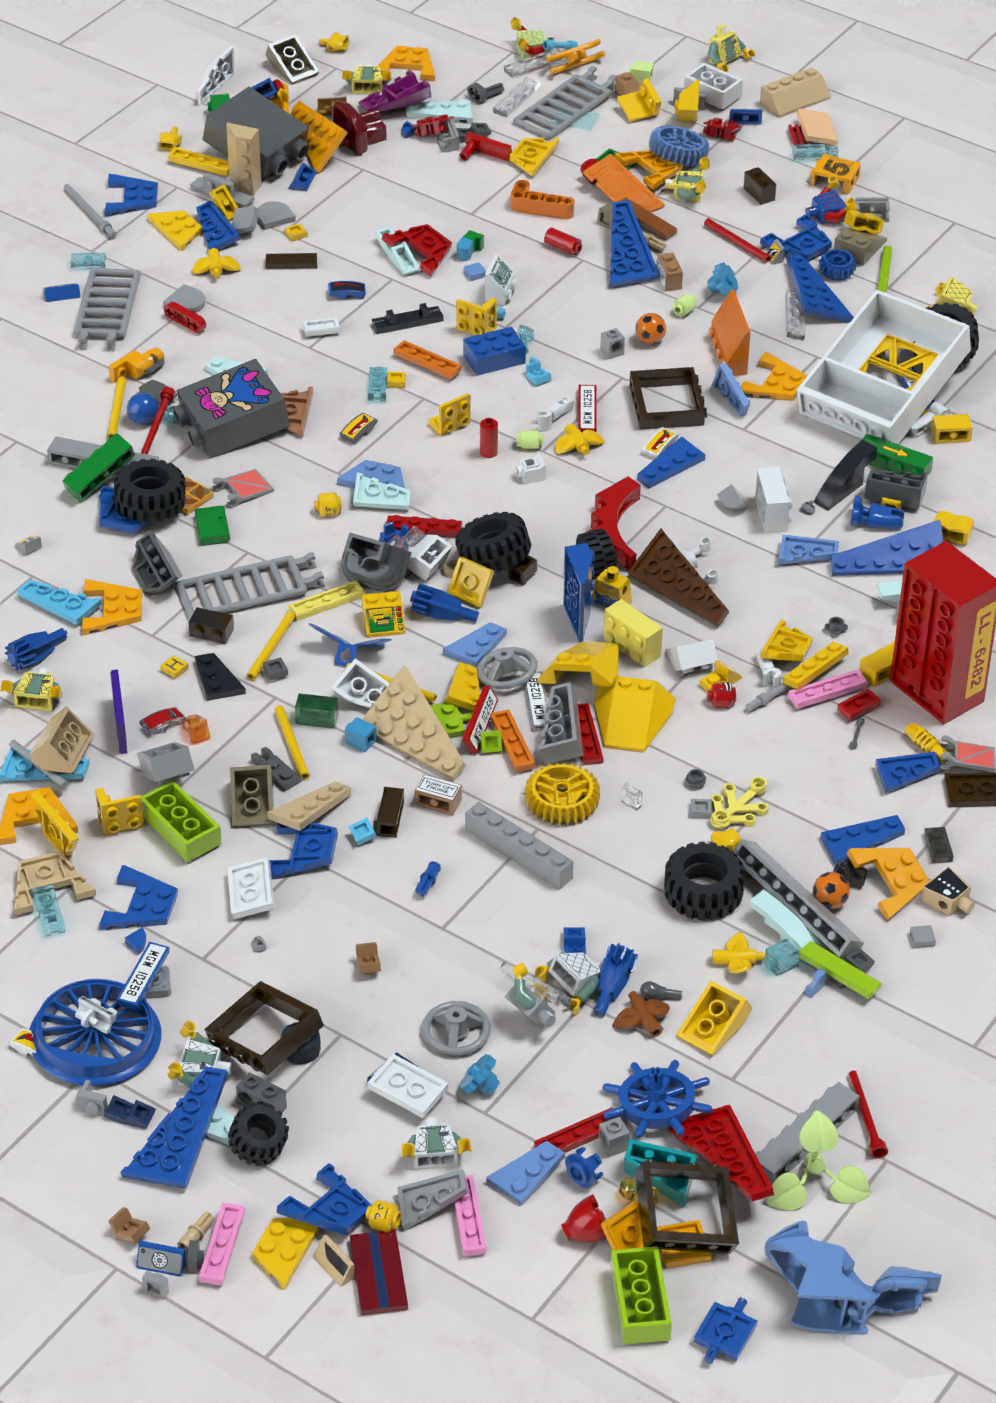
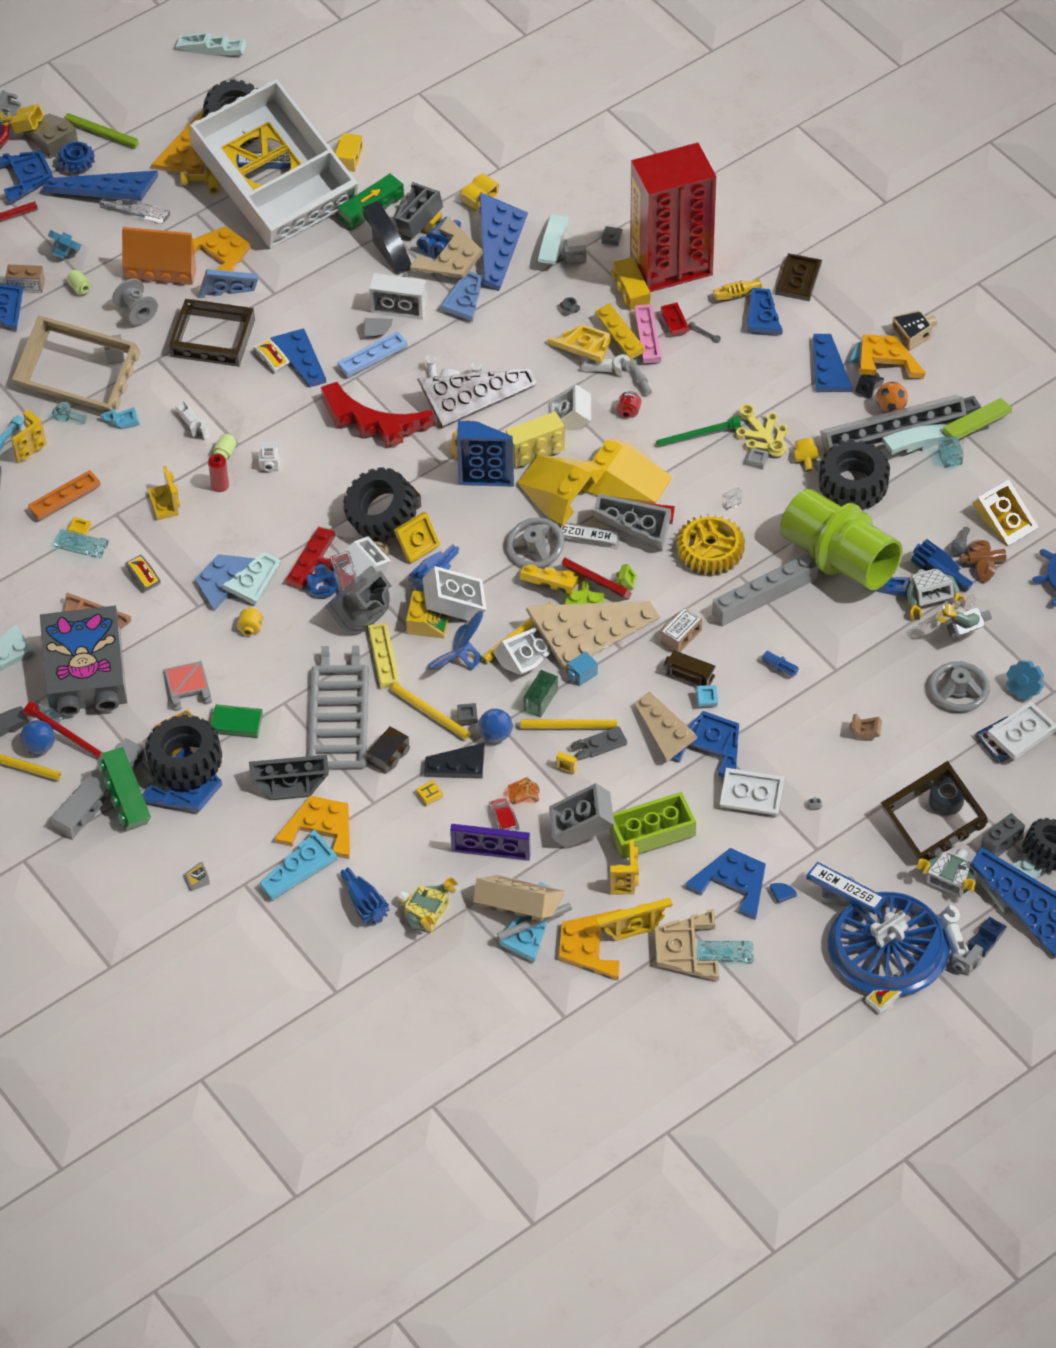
camera: 70 degrees left, 10 degrees up
dark tan slope [230,765,274,827] -> none
medium blue wing [443,622,507,668] -> none
blue brick [463,327,526,376] -> none
orange plate [490,709,535,772] -> none
yellow plant [555,423,604,455] -> none
black tyre [576,528,616,580] -> none
tile [578,385,597,432] -> none
orange piece [635,313,666,344] -> none
dark grey plate [686,769,706,788] -> none
yellow slope [699,660,742,691] -> none
yellow plant [712,931,764,973] -> none
light grey slope [767,239,785,265] -> none
medium blue tile [805,969,826,998] -> none
light grey tile [910,925,936,947] -> none
clear smoke plate [924,827,954,864] -> none
light yellow torso [926,276,978,314] -> none
flag [940,735,996,772] -> none
none -> tan window [12,315,140,412]
none -> light grey hose [112,278,158,326]
none -> light blue plate [338,331,408,377]
none -> tan wing [410,217,483,279]
none -> white brick [422,566,486,621]
none -> blue piece [478,708,513,743]
none -> yellow tile [556,751,577,774]
none -> green piece [656,415,741,447]
none -> lime piece [780,489,903,590]
none -> white piece [939,905,969,958]

